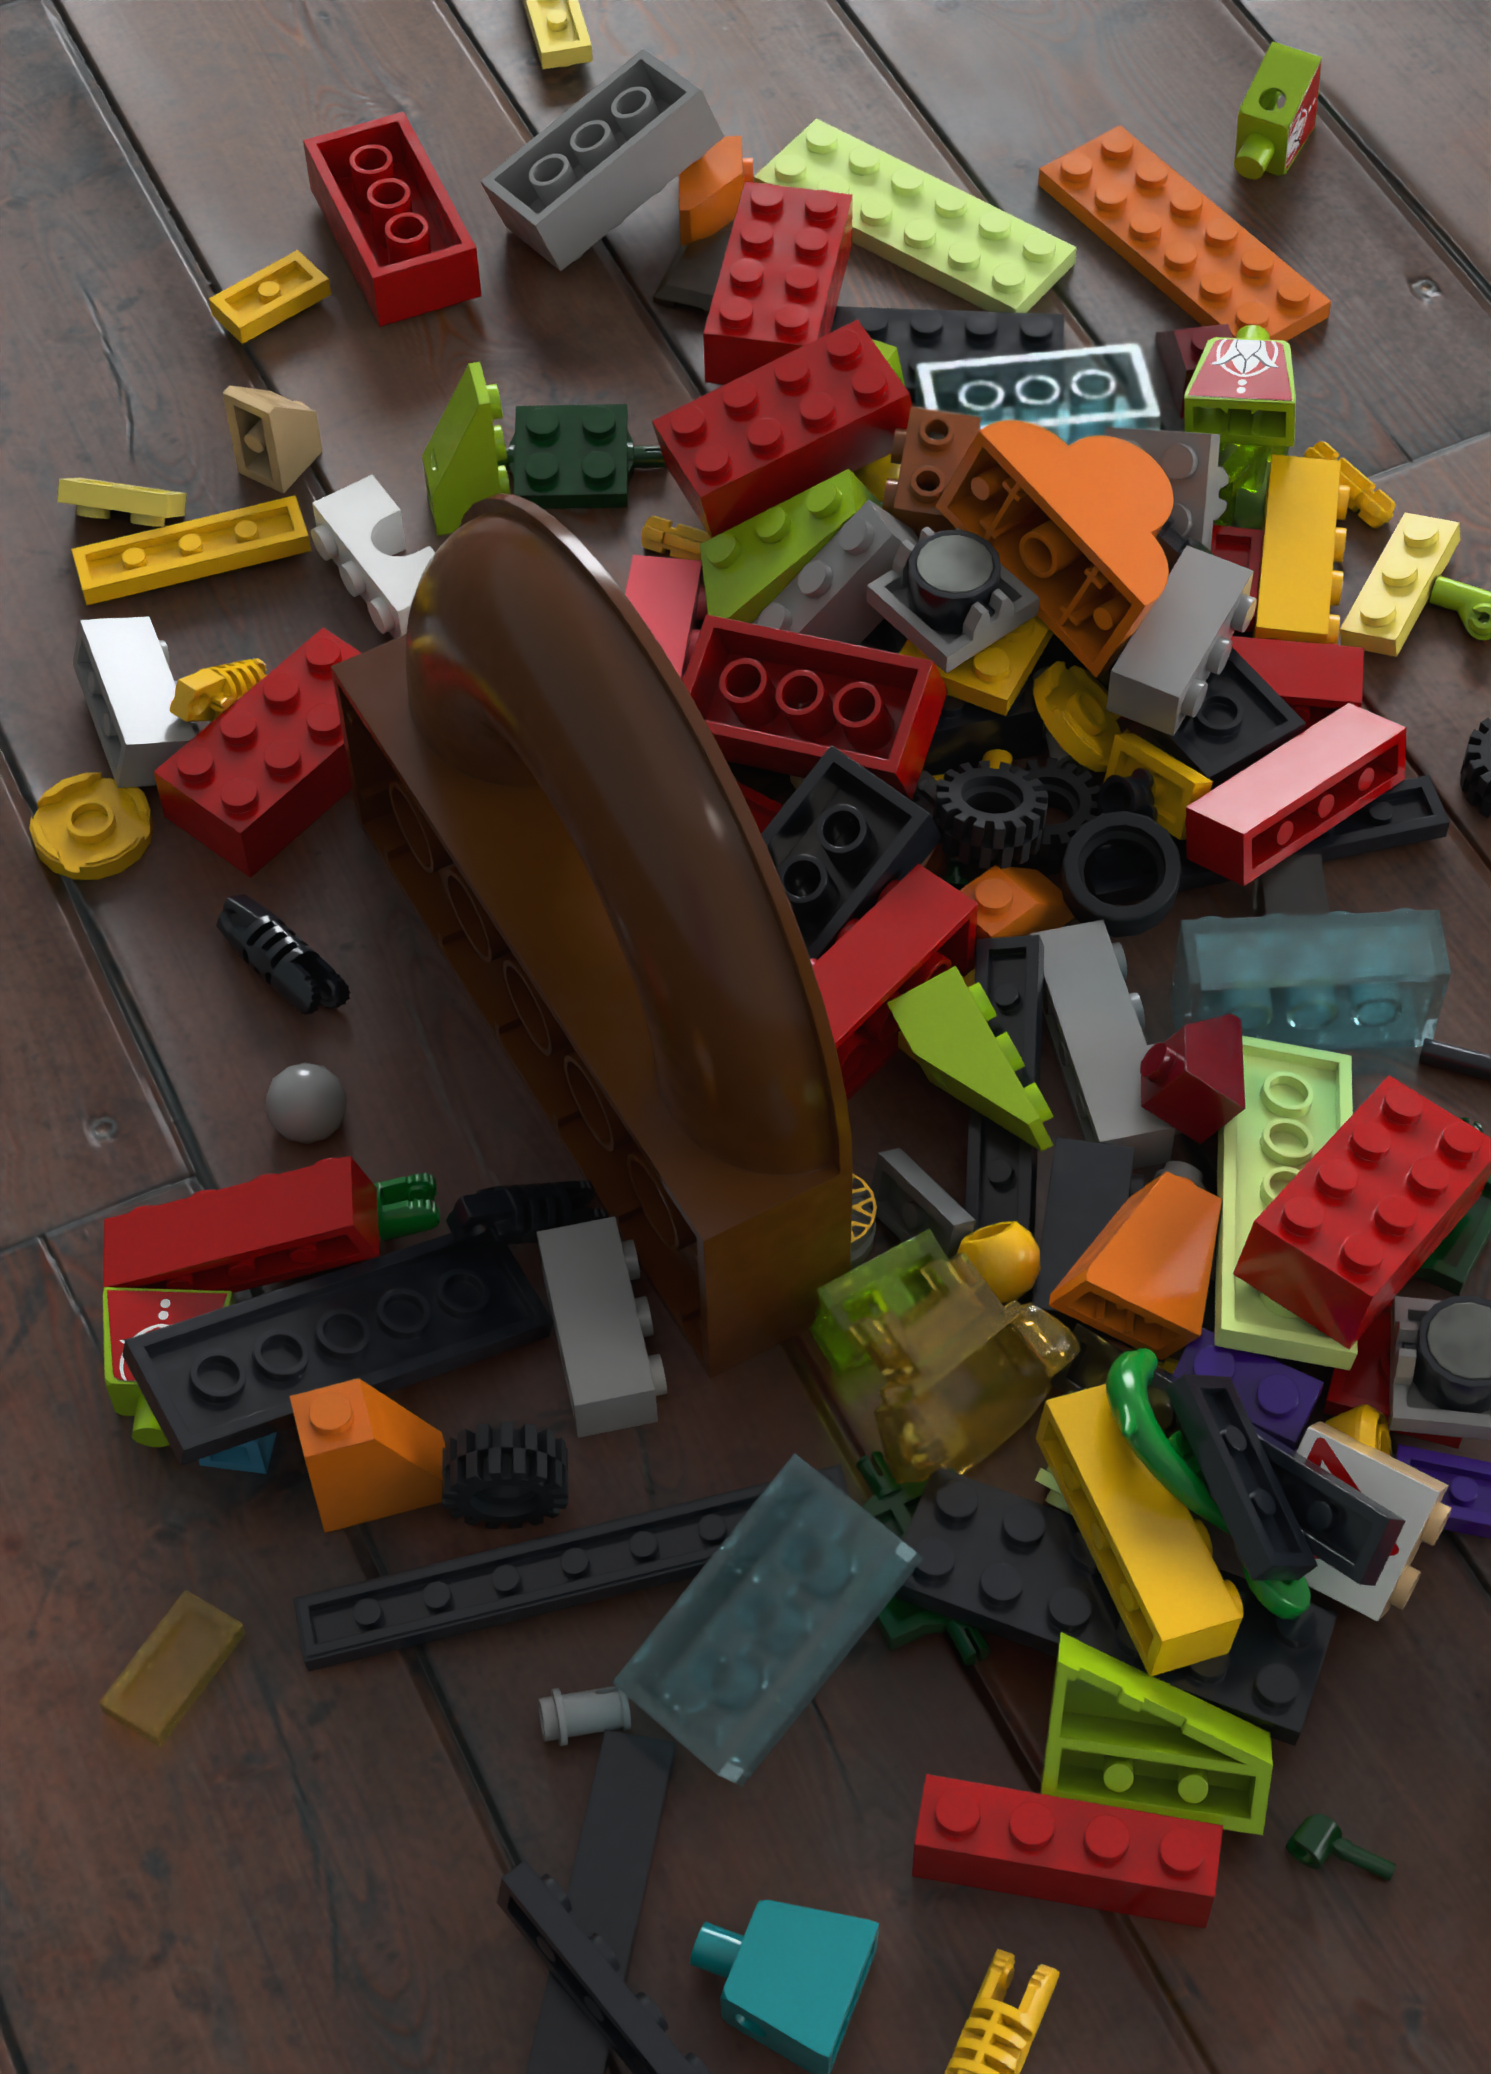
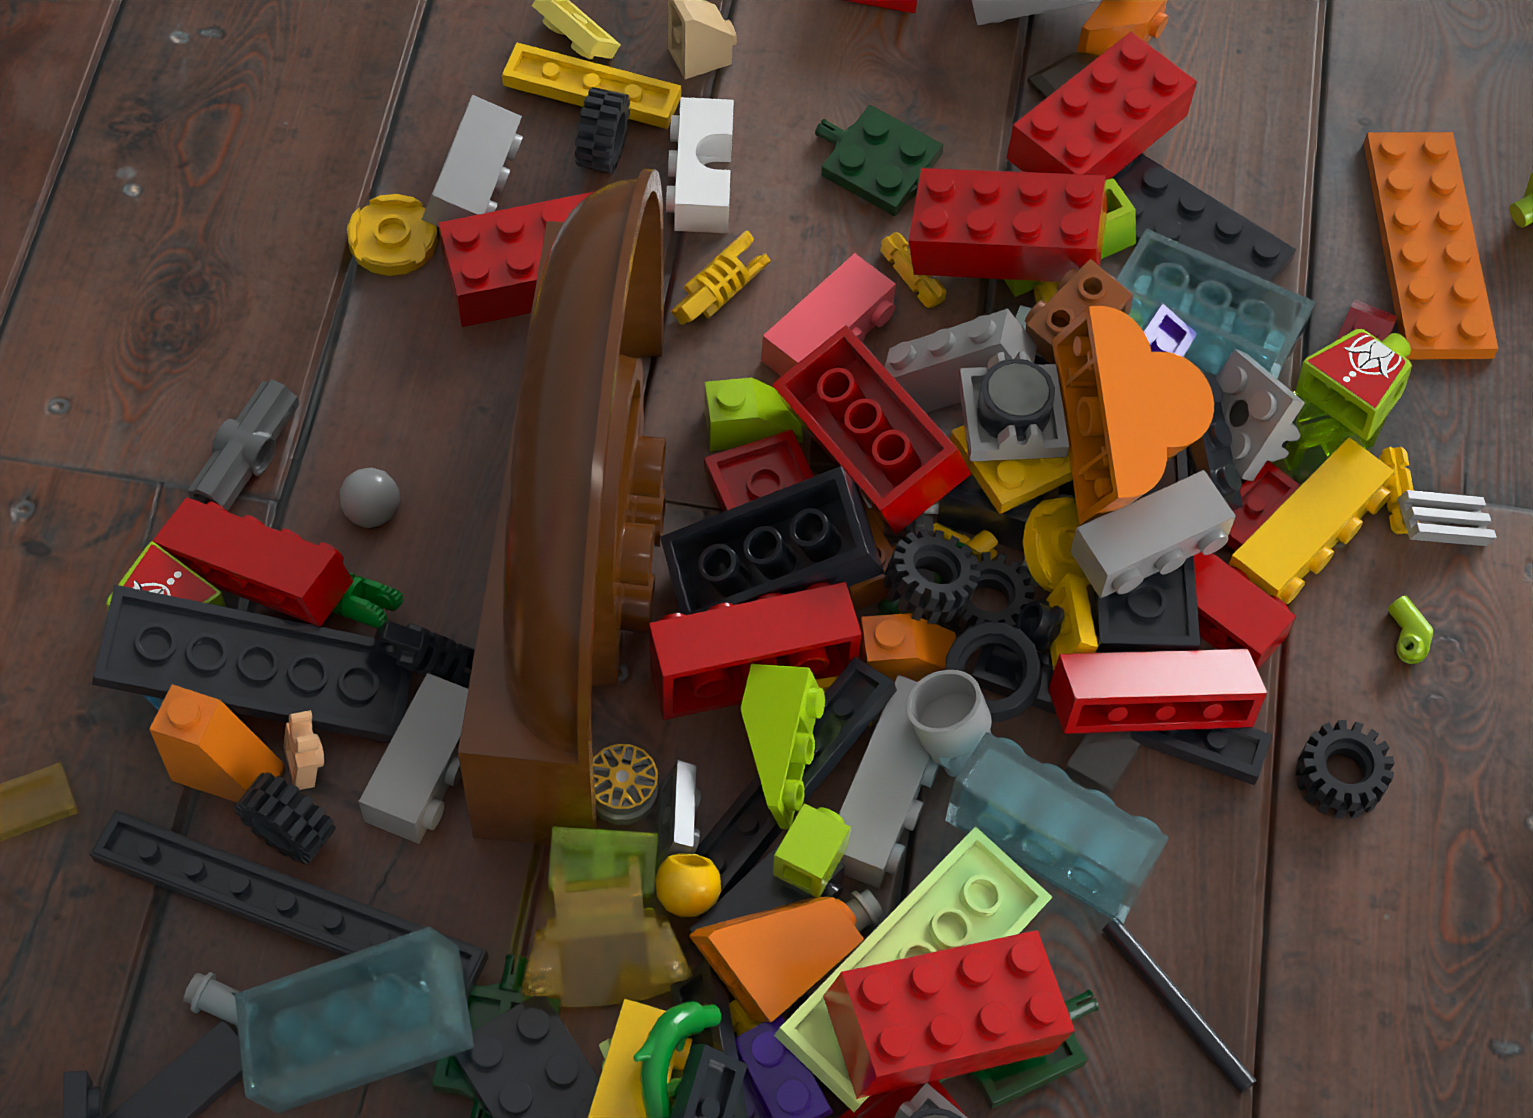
camera: 30 degrees right, 5 degrees up
yellow hinge [169,658,268,722] -> none
black hinge [216,894,351,1015] -> none
lime slope [422,362,511,536] -> none
lime wedge [700,469,882,623] -> none
yellowish green plate [754,118,1077,313] -> none
dark red slope [1140,1013,1245,1144] -> none
light yellow plate [1340,513,1461,657] -> none
none -> dark grey piece [187,379,299,511]
none -> light nougat plate [283,710,324,790]
none -> black tyre [575,87,630,173]
none -> lime brick [773,803,851,897]
none -> light grey piece [906,670,994,777]
none -> light grey tile [1397,490,1497,546]

